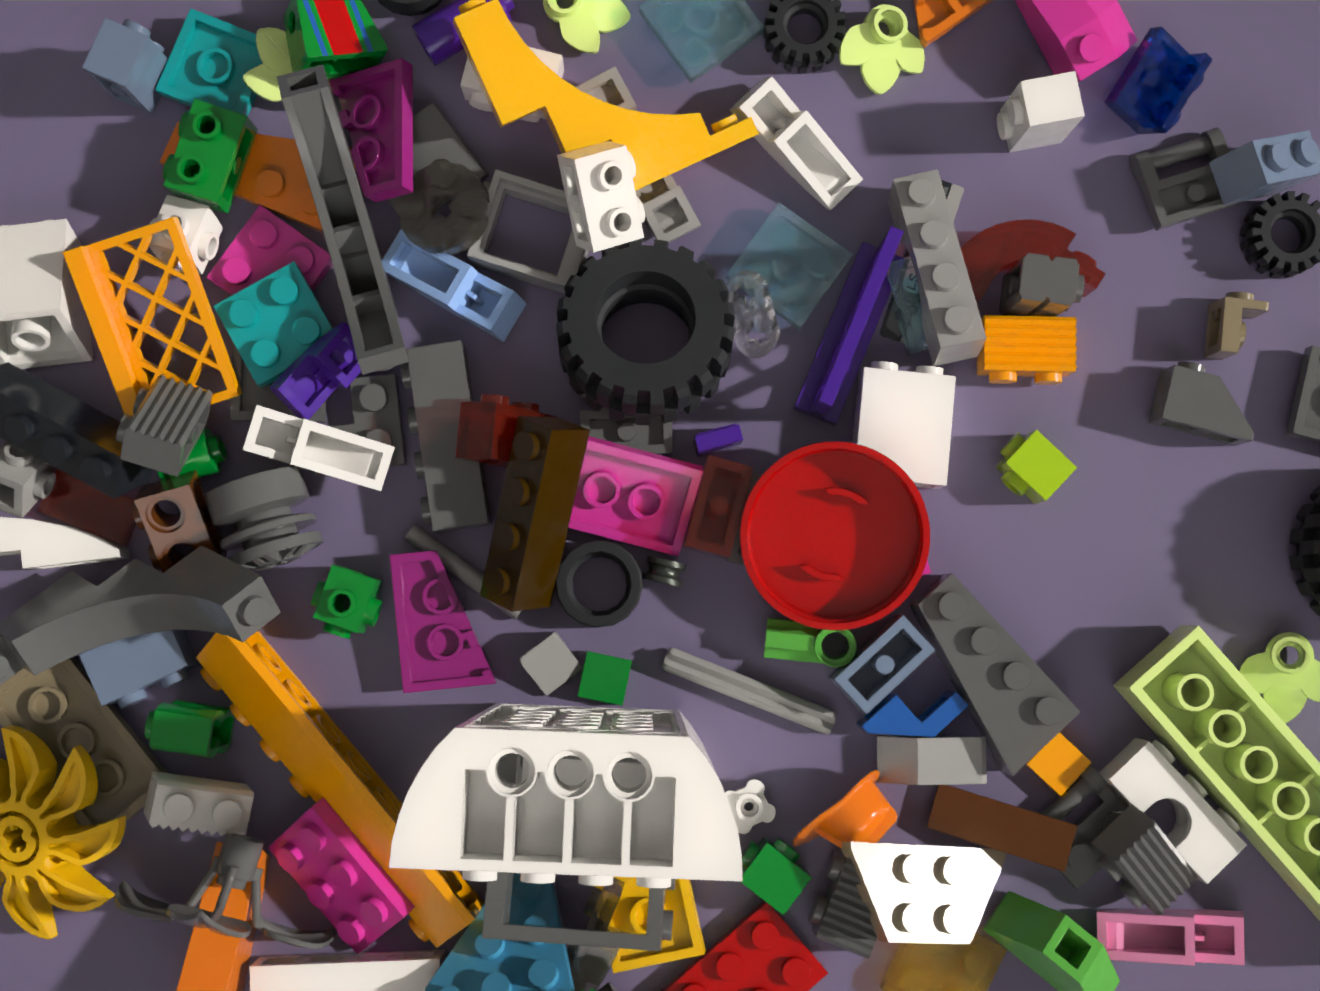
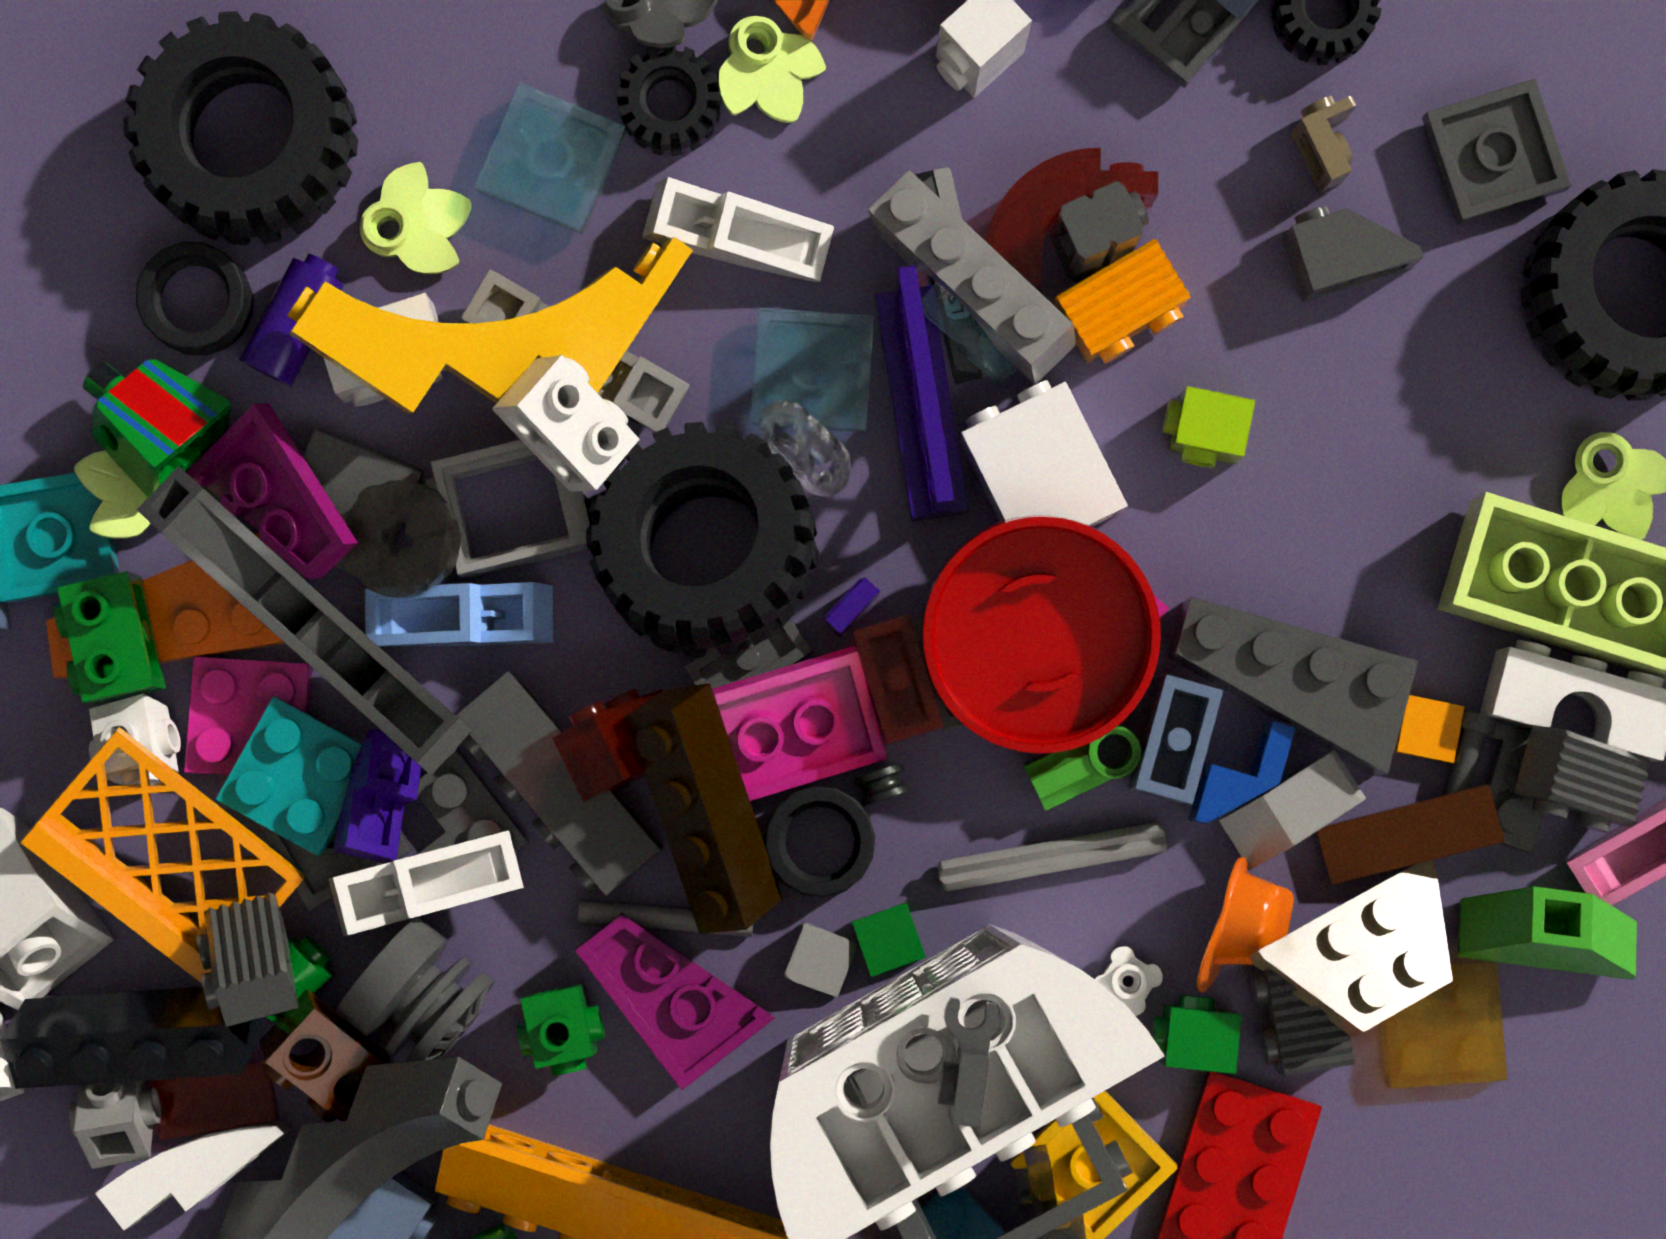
camera: 25 degrees left, 0 degrees up
none -> dark grey plate [938,997,999,1128]

